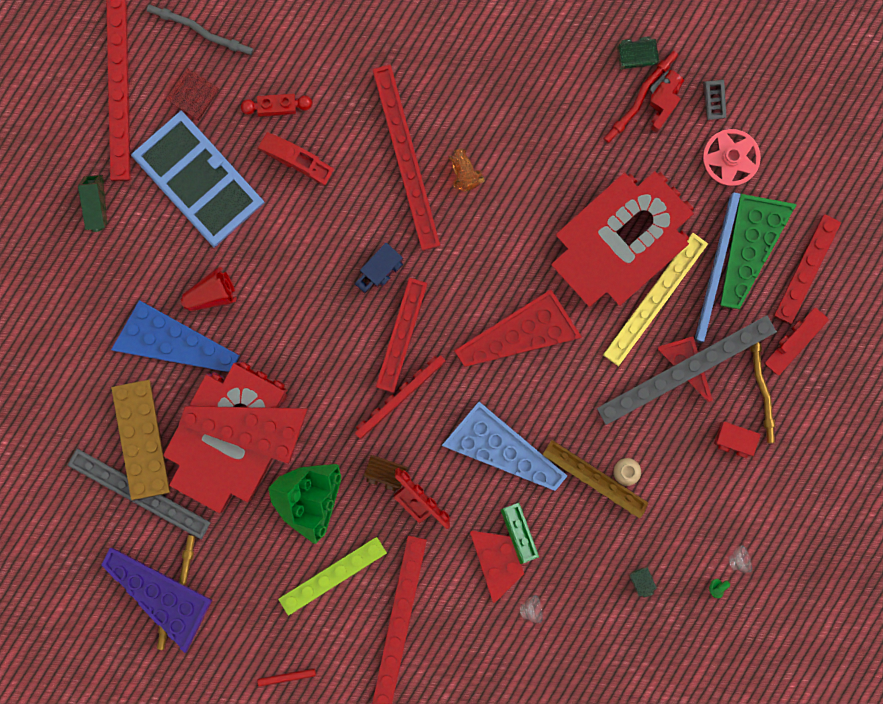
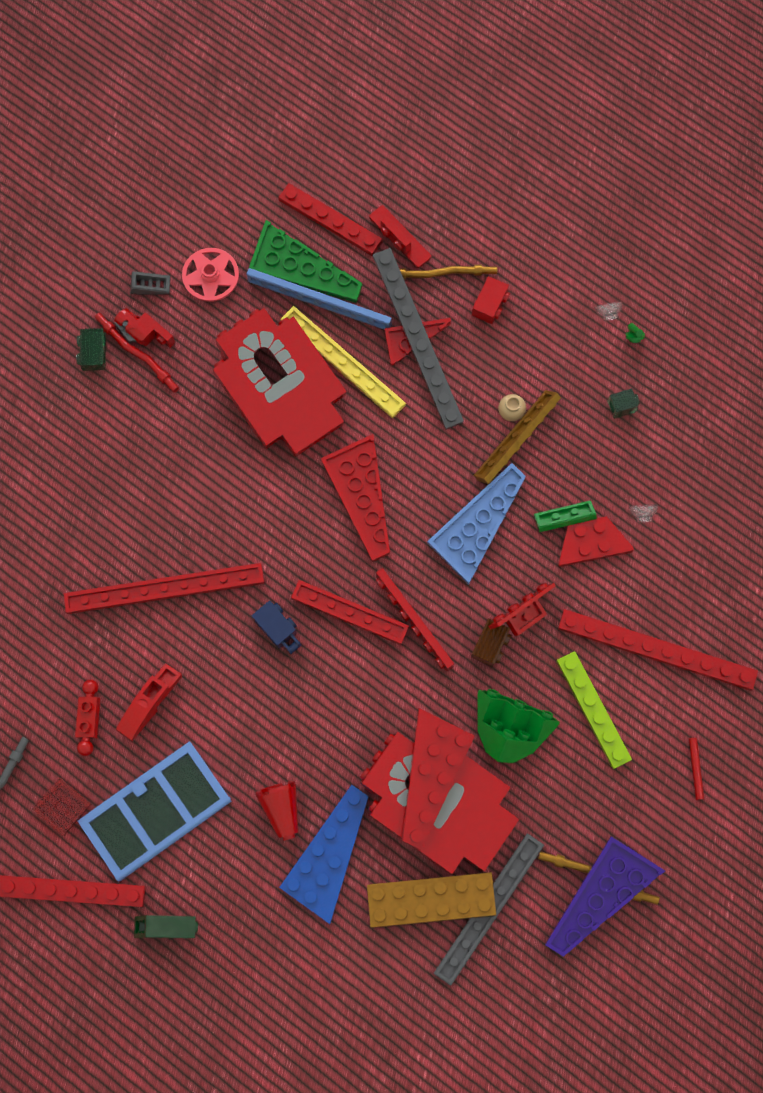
camera: 85 degrees left, 10 degrees down
clear orange piece [448,148,485,192] -> none

